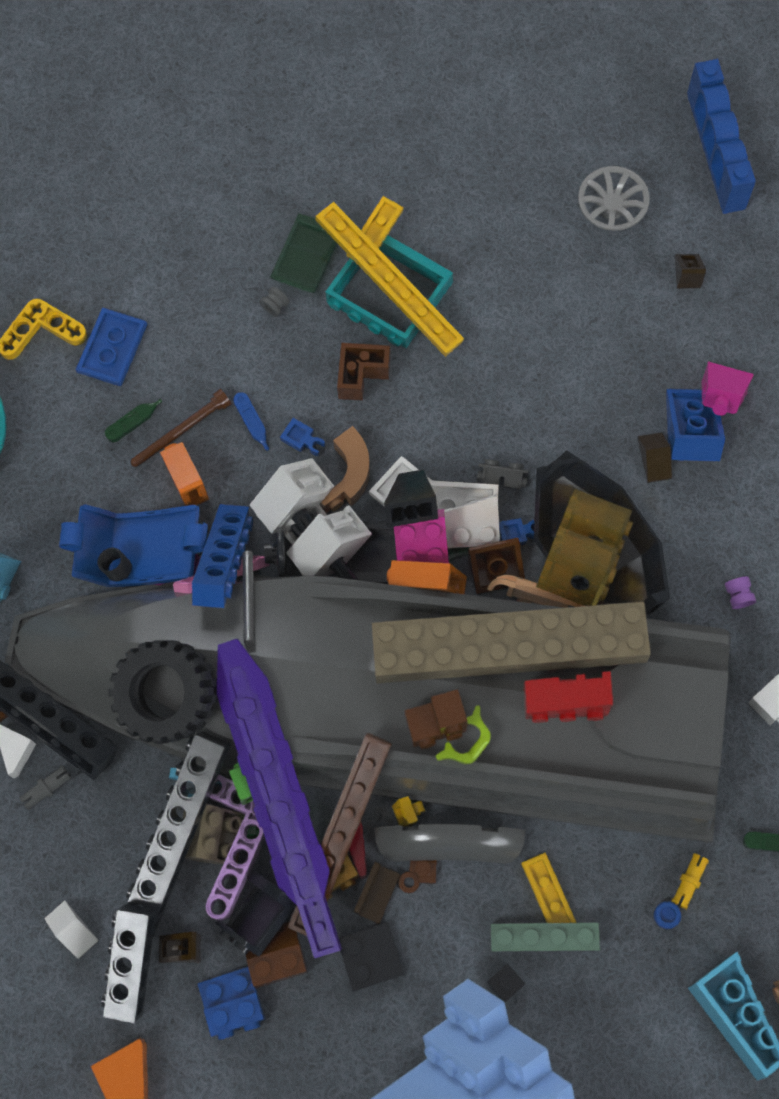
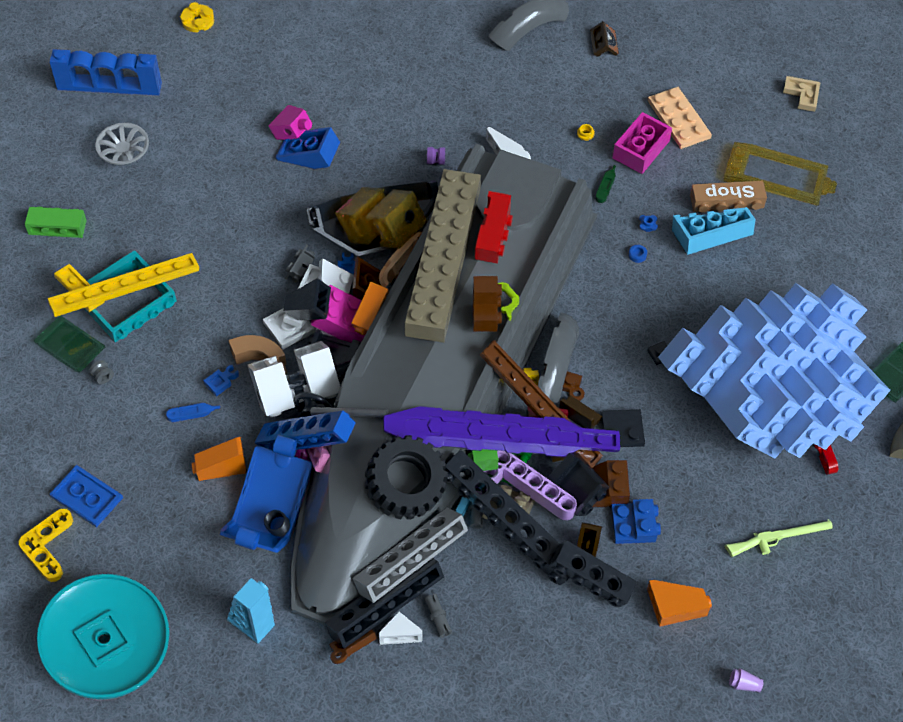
camera: 80 degrees left, 15 degrees down
white slope [45,901,99,959] -> none
dark green piece [105,399,162,443] -> none
reddish brown piece [130,389,232,467] -> none
reddish brown brick [337,343,391,401] -> none
sand green plate [491,923,600,951] -> none
yellow tile [521,852,577,923] -> none
dark brown slope [637,432,672,483] -> none
yellow pin [671,853,709,909] -> none
dark brown slope [675,254,706,289] -> none
none -> bright green brick [25,207,86,238]
none -> light grey brick [353,508,468,603]
none -> blue plate [639,215,658,232]

